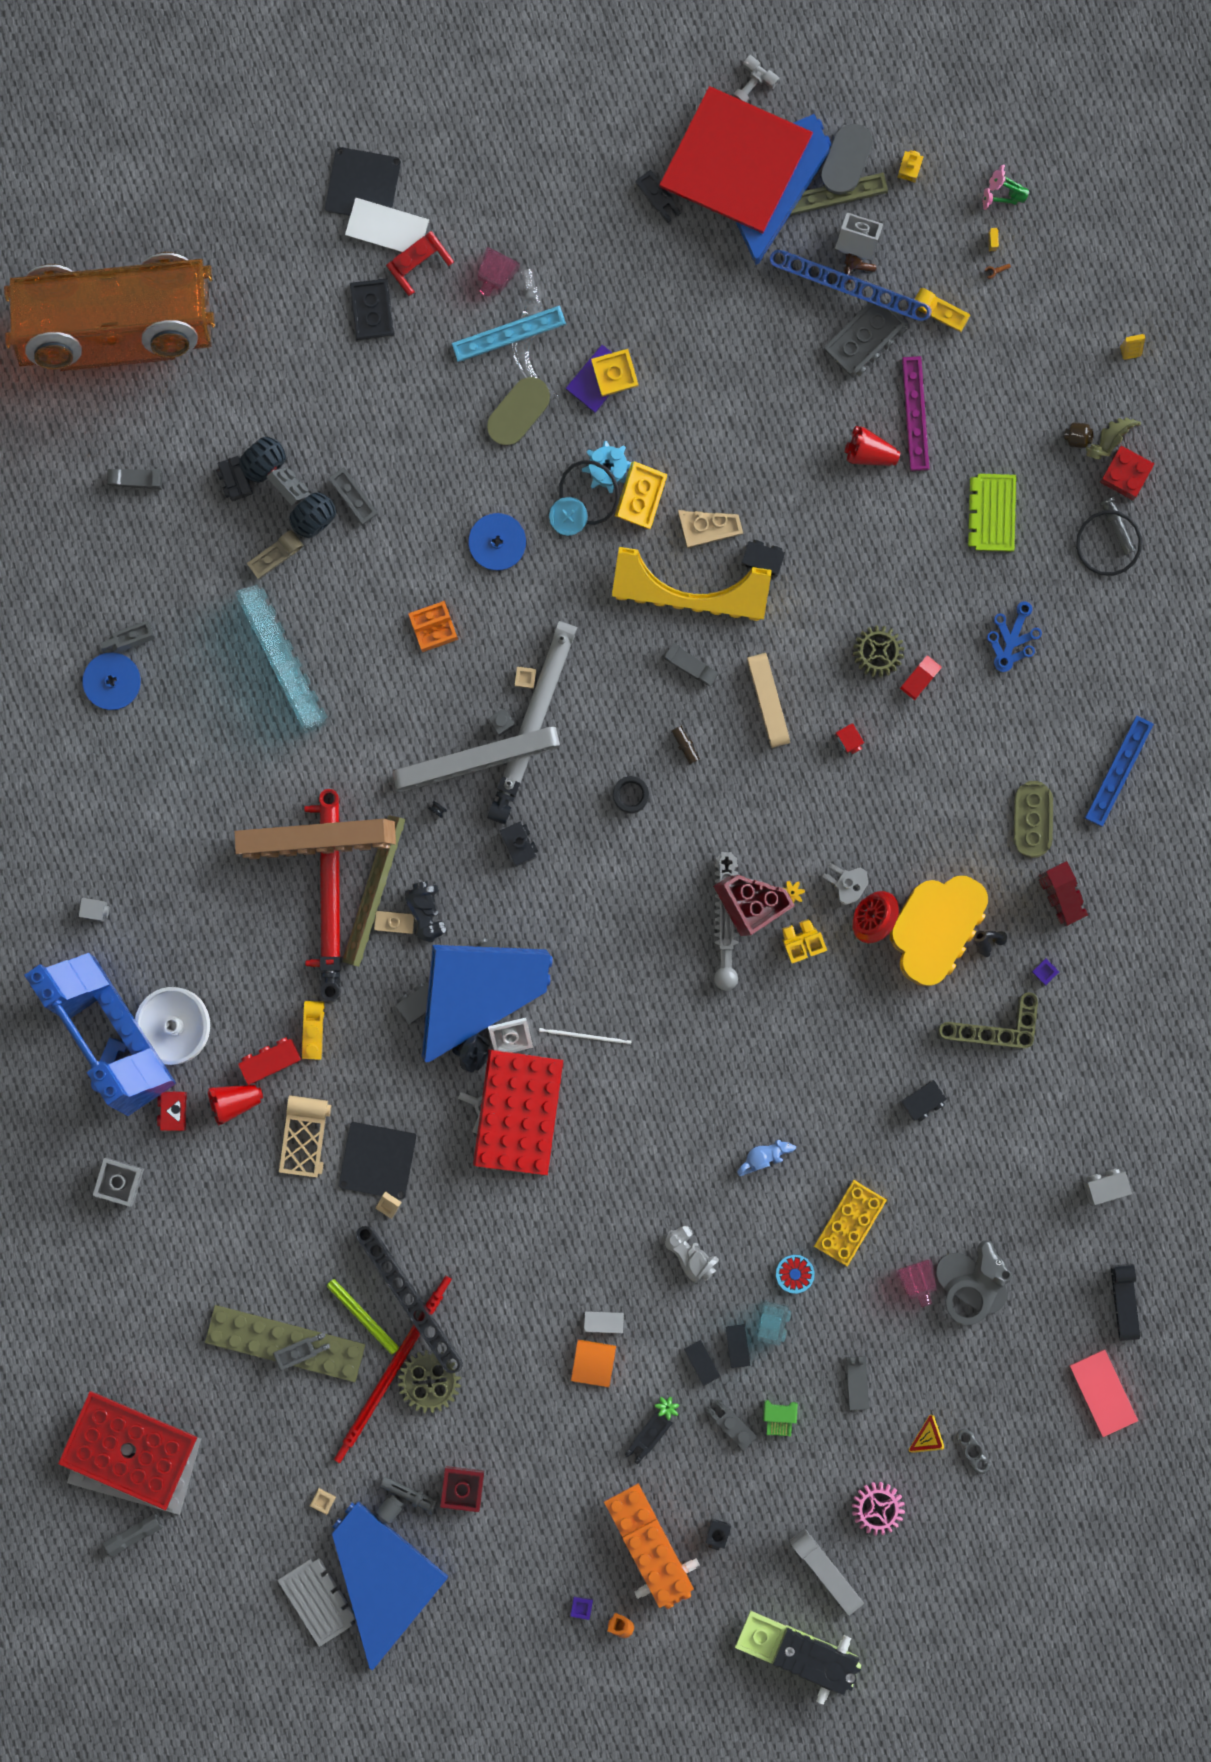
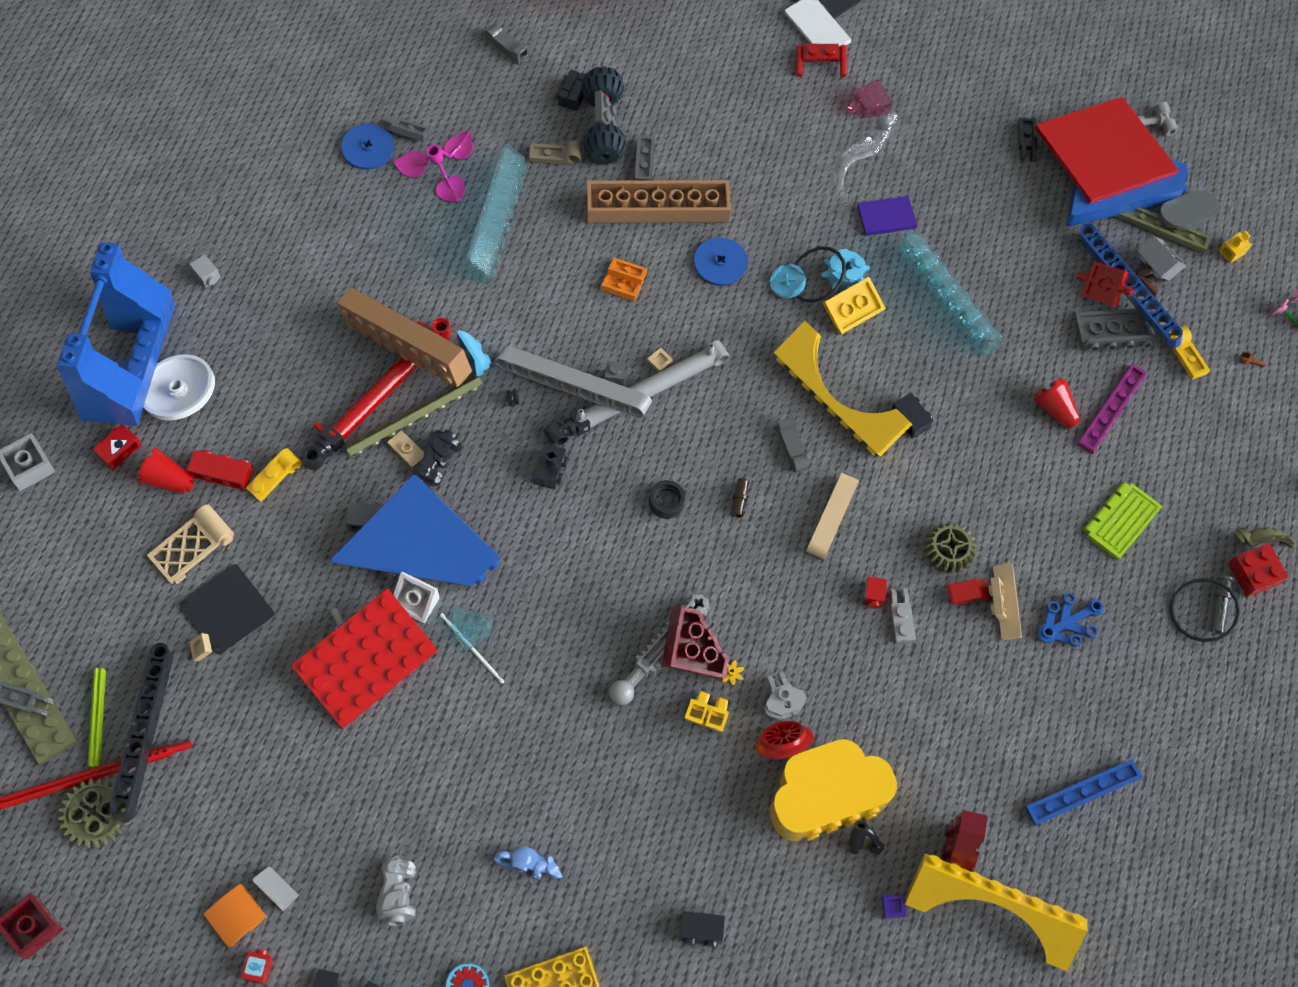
camera: 35 degrees right, 20 degrees down
black tile [350,278,395,340] -> none
medium azure tile [452,306,566,362] -> none
black tile [452,1034,490,1073] -> none
olive tile [487,377,550,445] -> none
yellow plate [591,349,639,397] -> none
tan wing [678,510,743,548] -> none
olive beam [938,992,1038,1048] -> none
yellow tile [989,228,999,251] -> none
olive tile [1013,781,1053,858] -> none
dark brown head [1064,423,1094,448] -> none
none -> red brick [241,949,273,985]
none -> dark pink plant [394,131,473,202]
none -> clear light blue plate [450,608,494,652]
none -> medium azure slope [457,330,491,377]
none -> medium nougat brick [587,180,731,223]
none -> light grey hinge [890,588,916,643]
none -> clear light blue slope [898,230,1004,358]
none -> yellow arch [905,853,1088,971]
none -> tan bracket [989,563,1022,640]
none -> red plate [1076,261,1134,307]

